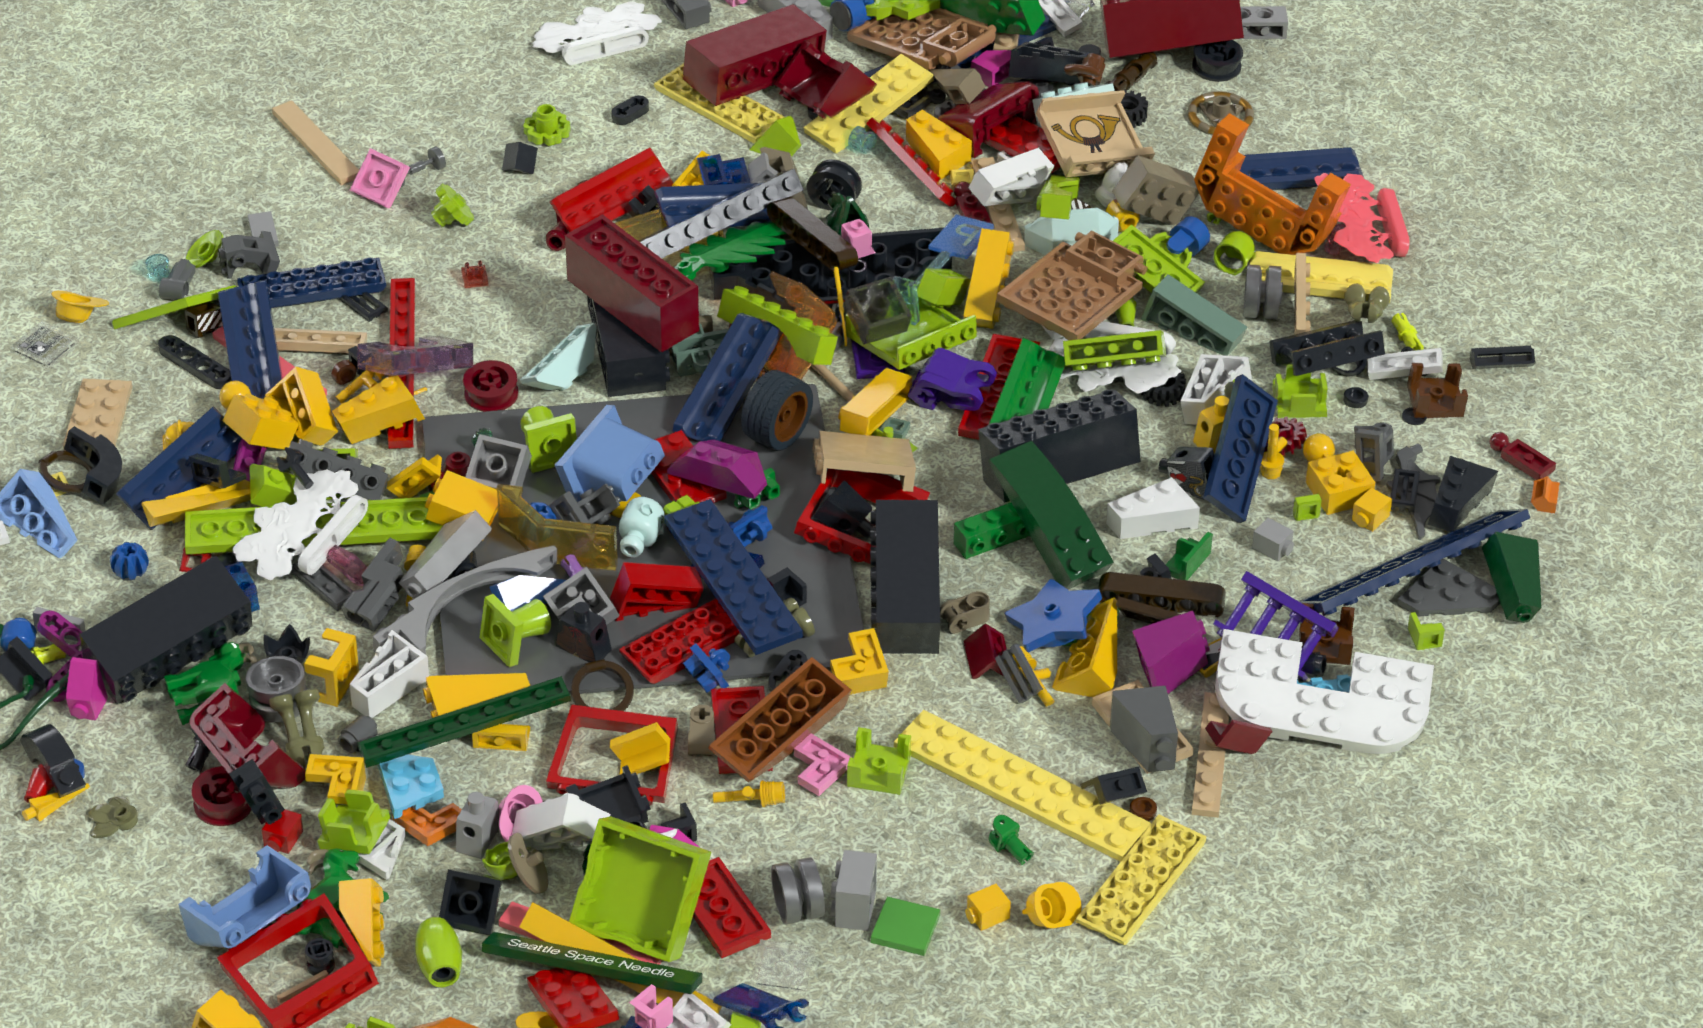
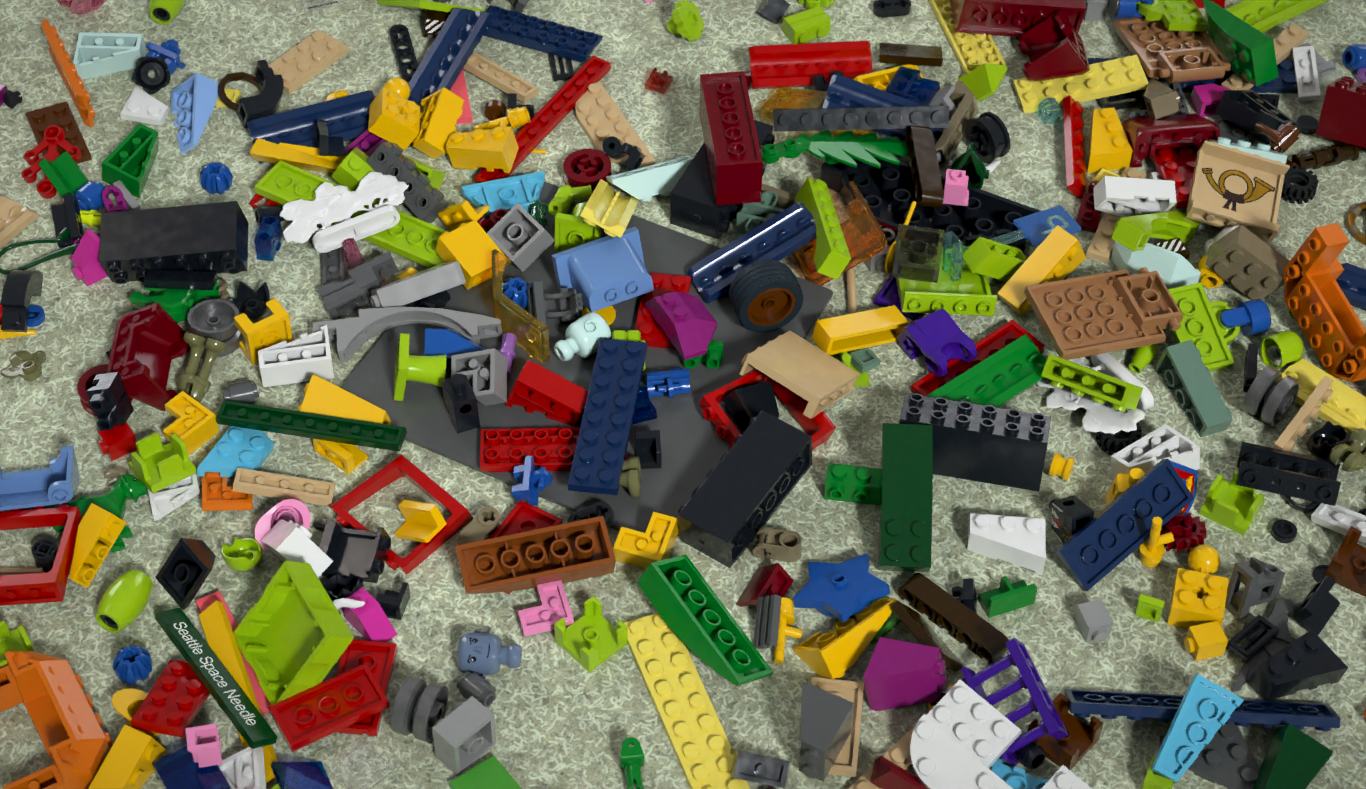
camera: 35 degrees right, 5 degrees up
black bar [276,447,314,489] -> none
clear purple arch [358,336,473,376] -> none
light grey torso [456,792,500,859] -> none
dark tan piece [508,833,549,894] -> none
dark brown piece [571,659,634,711] -> none
yellow piece [713,780,785,807] -> none
none -> green wedge [102,123,159,198]
none -> blue piece [113,645,153,684]
none -> black tile [143,269,218,290]
none -> tan plate [233,467,336,506]
none -> red plate [269,663,390,752]
none -> sand blue piece [457,630,522,678]
none -> dark grey brick [457,671,496,707]
none -> medium azure wing [461,171,545,217]
none -> lime arm [548,184,592,216]
none -> tan plate [575,81,655,168]
none -> light yellow plate [580,179,639,238]
none -> black leg [602,136,646,171]
none -> green slope [636,554,773,686]
none -> lime brick [782,6,831,44]
none -> dark brown tile [879,43,943,67]
none -> yellow wheel [1049,453,1075,481]
none -> medium azure wing [1150,674,1244,783]
none -> black tile [1243,343,1258,392]
none -> black panel [1292,575,1340,635]
none -> black hair [1306,421,1349,460]

